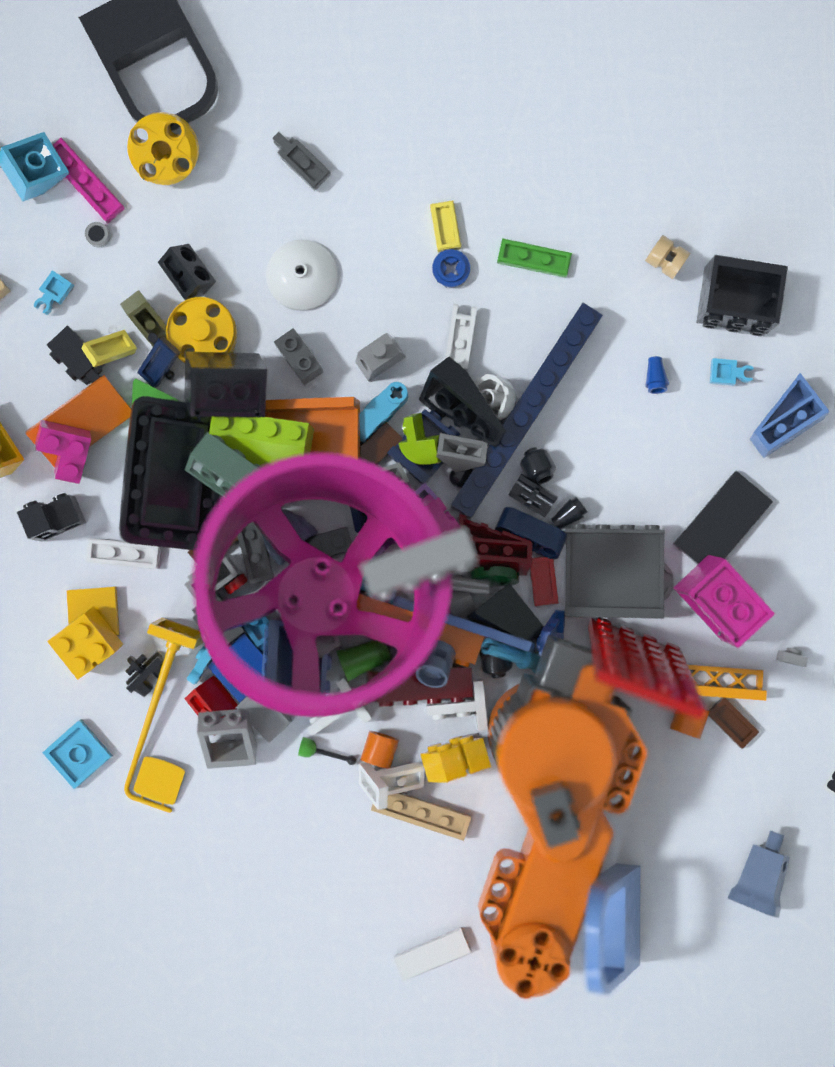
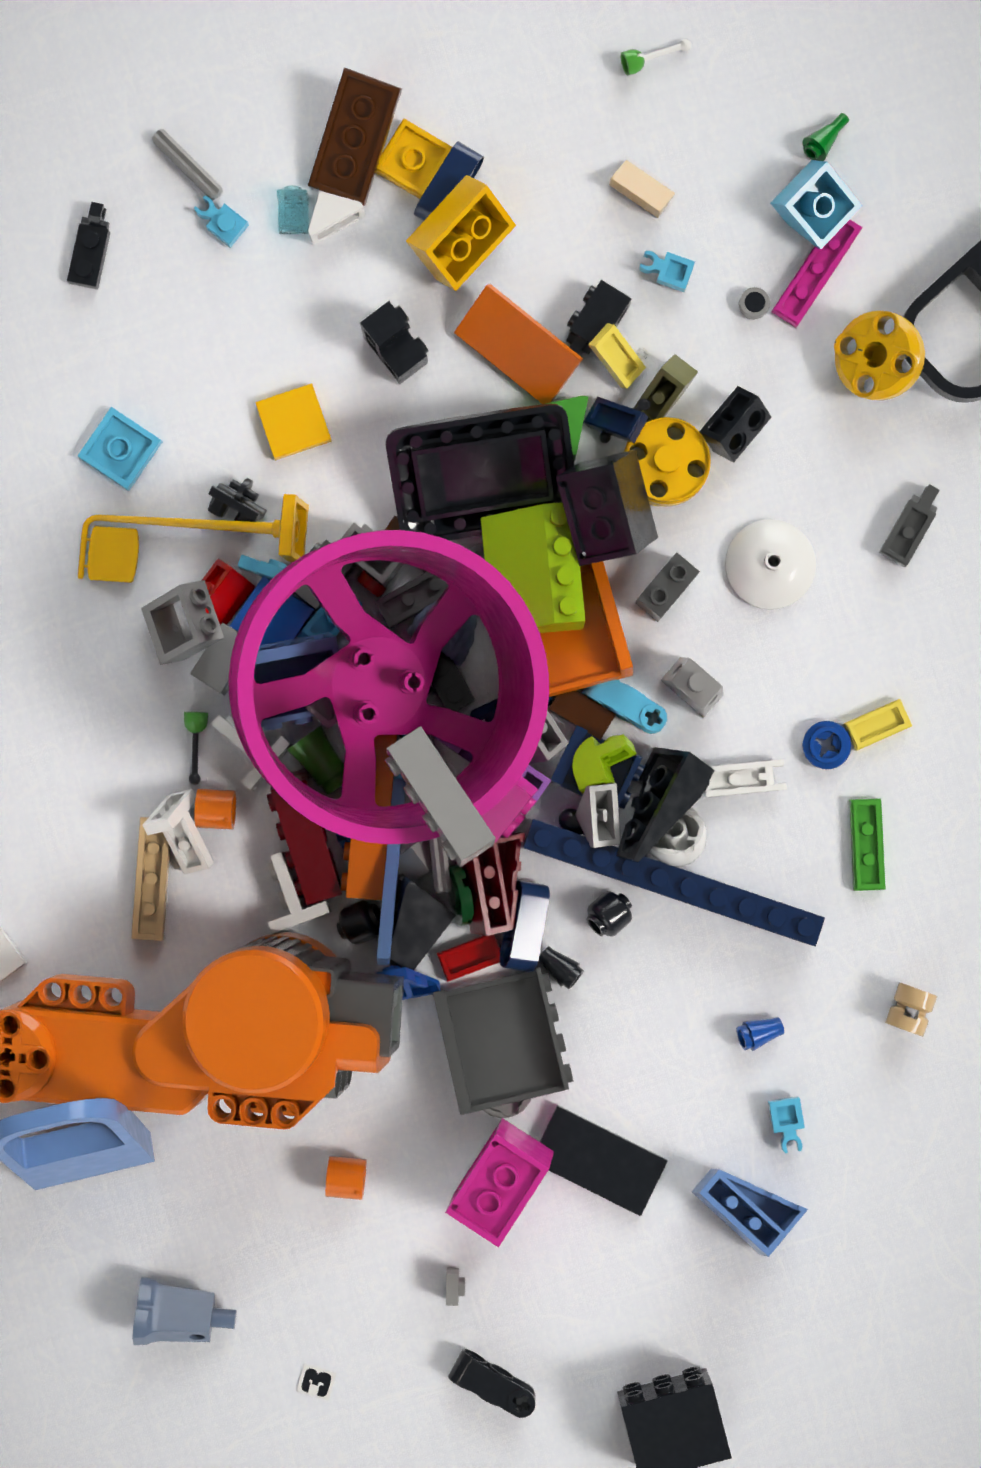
camera: 70 degrees right, 0 degrees up
dark pink brick [35,420,91,484] -> none
yellow piece [47,606,124,680] -> none
white tile [86,538,161,569] -> none
sand green slope [185,432,262,497] -> none
sand blue wheel [416,640,456,688] -> none
yellow piece [420,735,491,783] -> none
medium azure pin [481,638,541,673] -> none
black hips [508,474,558,518] -> none
dark grey brick [530,781,581,849] -> none
red plate [588,617,706,720] -> none
light orange fence [688,665,767,701] -> none
black container [696,255,788,336] -> none
reddish brown tile [708,697,759,749] -> none

